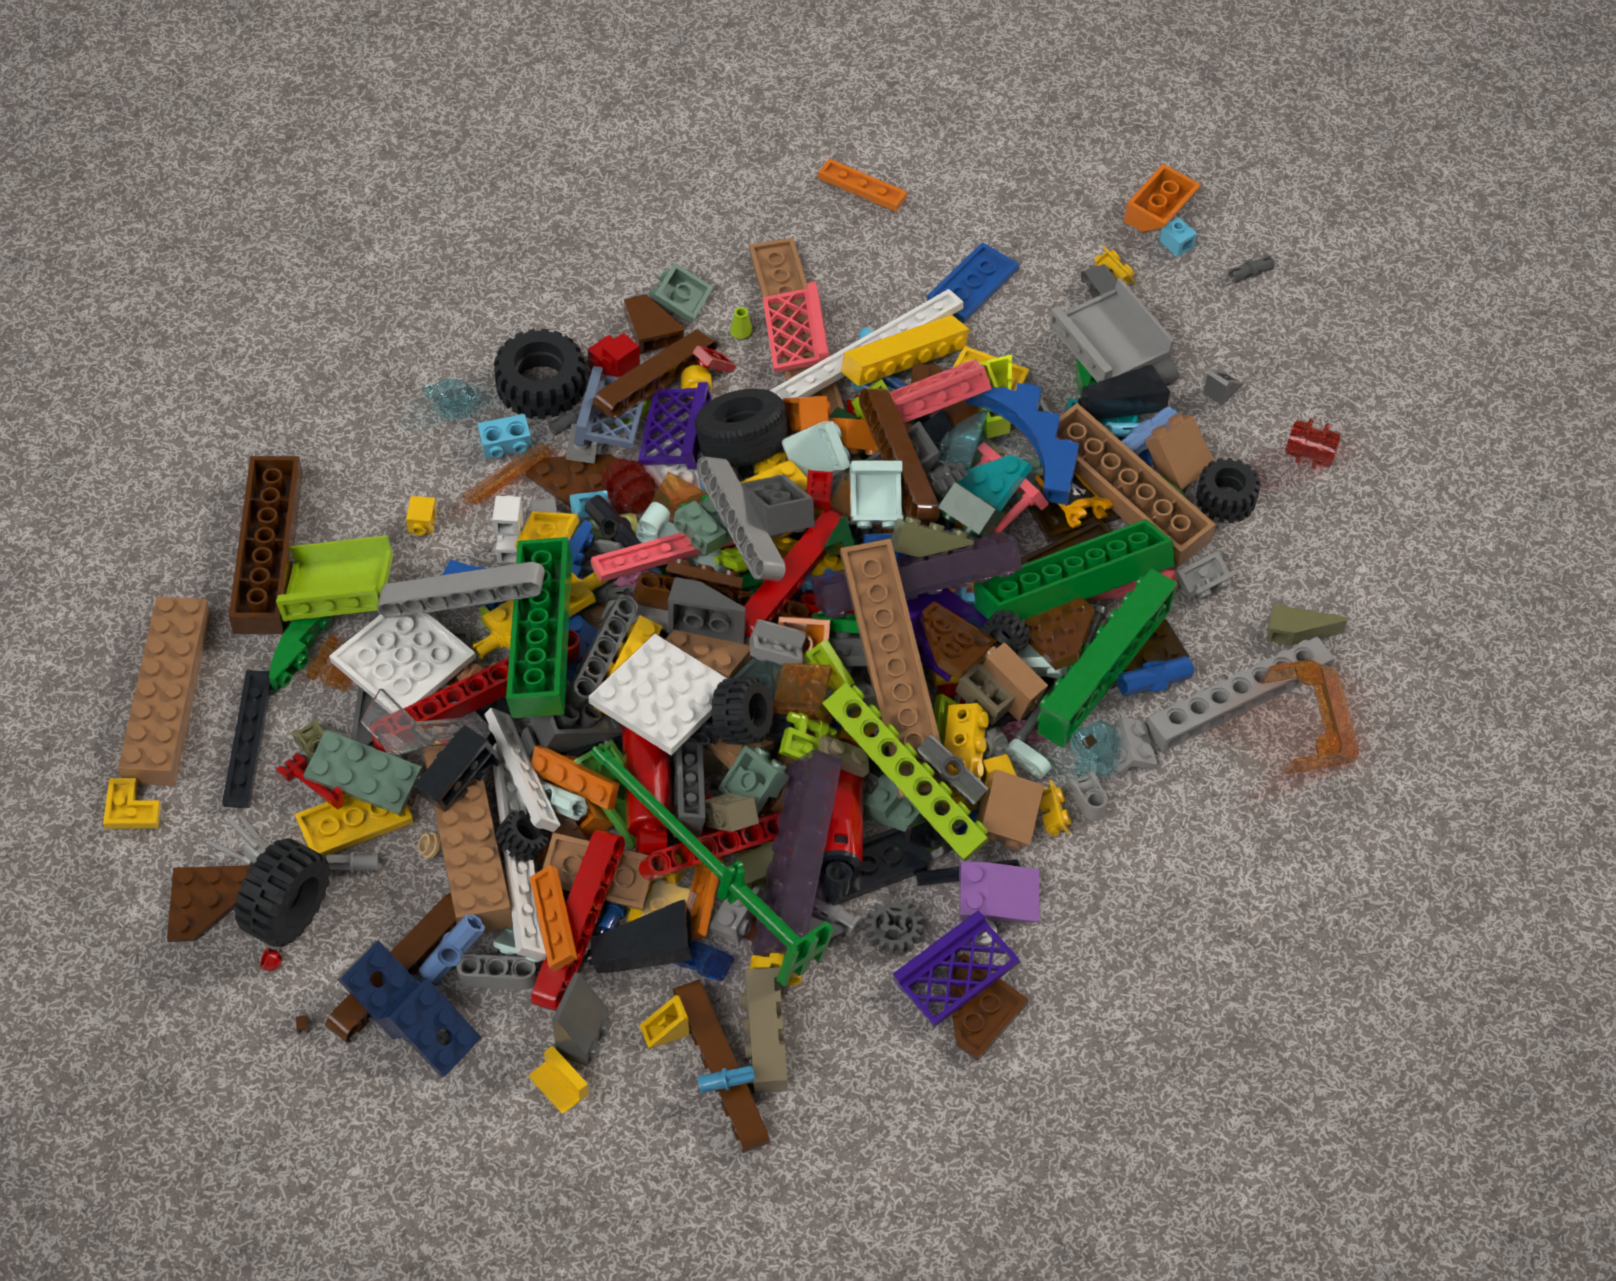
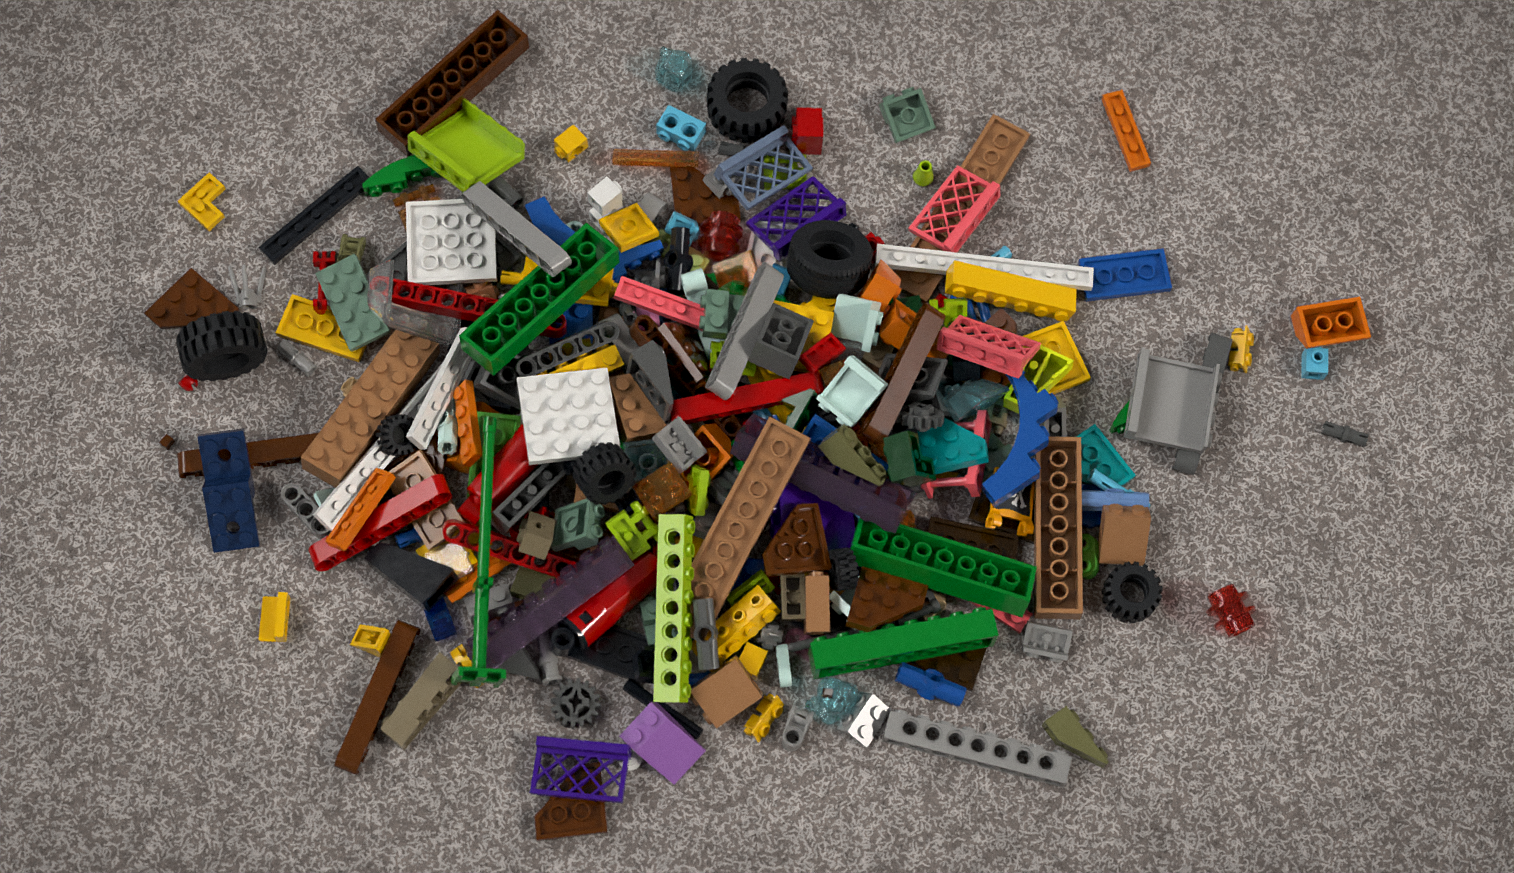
camera: 40 degrees right, 15 degrees up
medium nougat brick [118,596,211,786] -> none
black wedge [413,724,503,812] -> none
medium blue piece [419,914,485,984] -> none
dark grey slope [552,972,611,1066] -> none
reddish brown beam [593,329,718,419] -> none
reddish brown slope [624,294,684,354] -> none
yellow head [681,365,712,399] -> none
red plate [693,345,737,373] -> none
dark azure axle [698,1066,755,1093] -> none
dark tan plate [819,734,869,777] -> none
black slope [1078,365,1170,420] -> none
dark grey slope [1203,370,1243,406] -> none
clear orange windscreen [1261,660,1359,775] -> none

